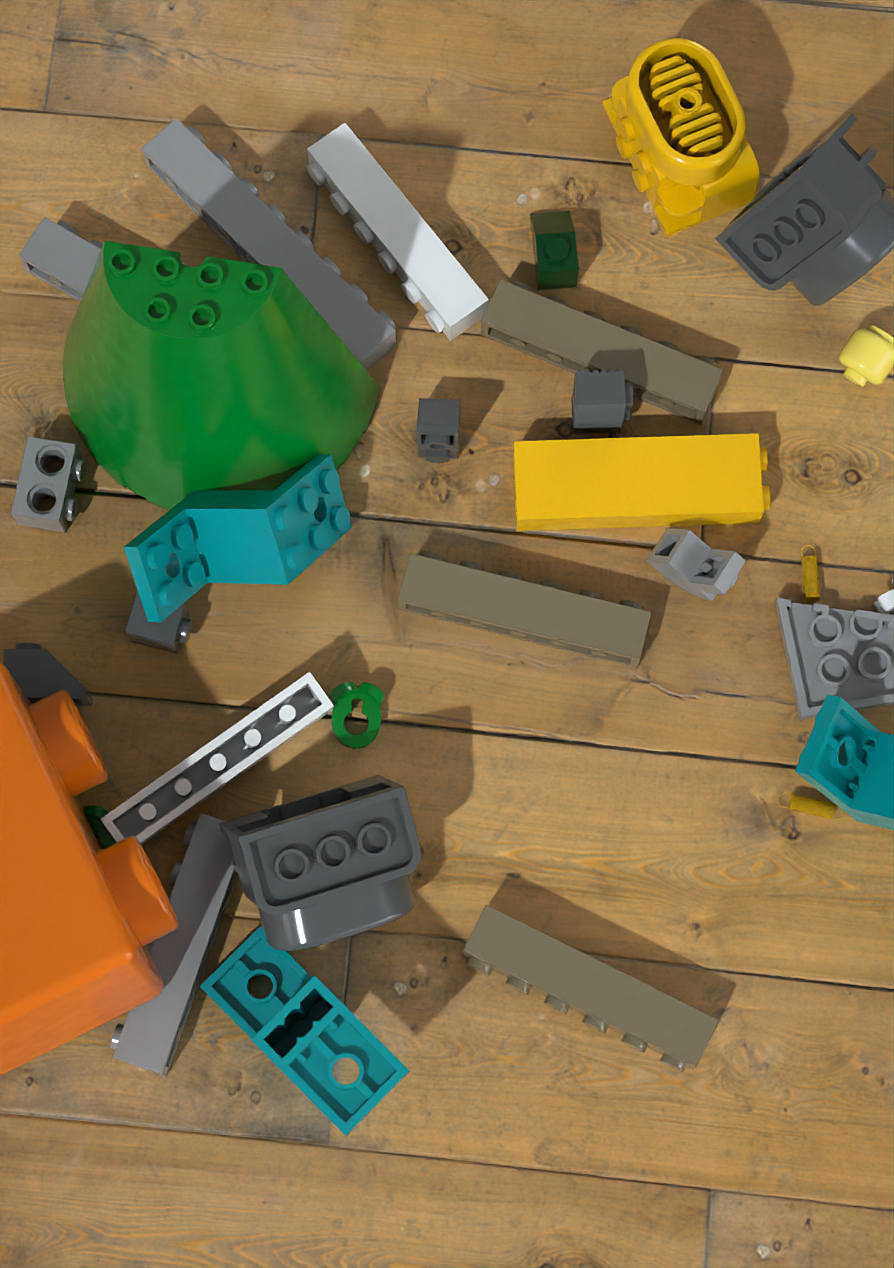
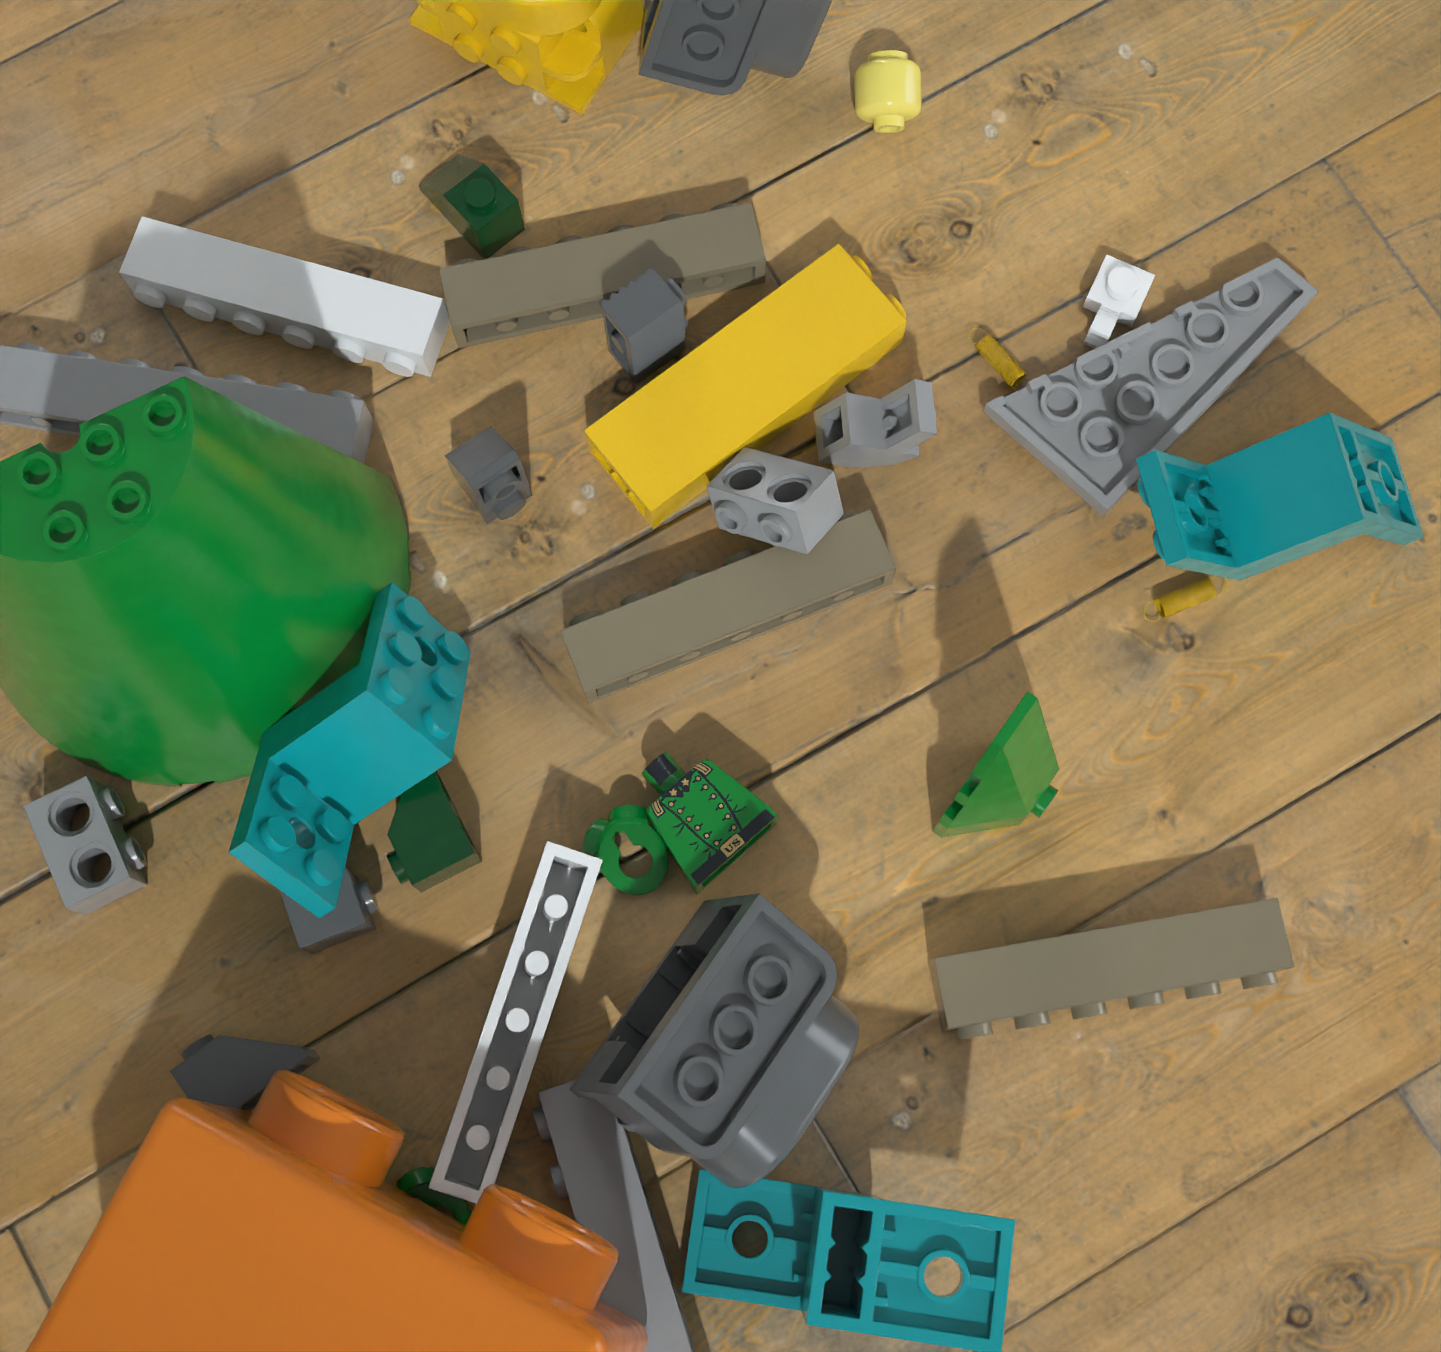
camera: 35 degrees left, 0 degrees up
none -> dark green slope [386,771,482,893]
none -> green torso [642,752,778,894]
none -> light grey brick [707,447,844,554]
none -> green wedge [933,691,1059,838]

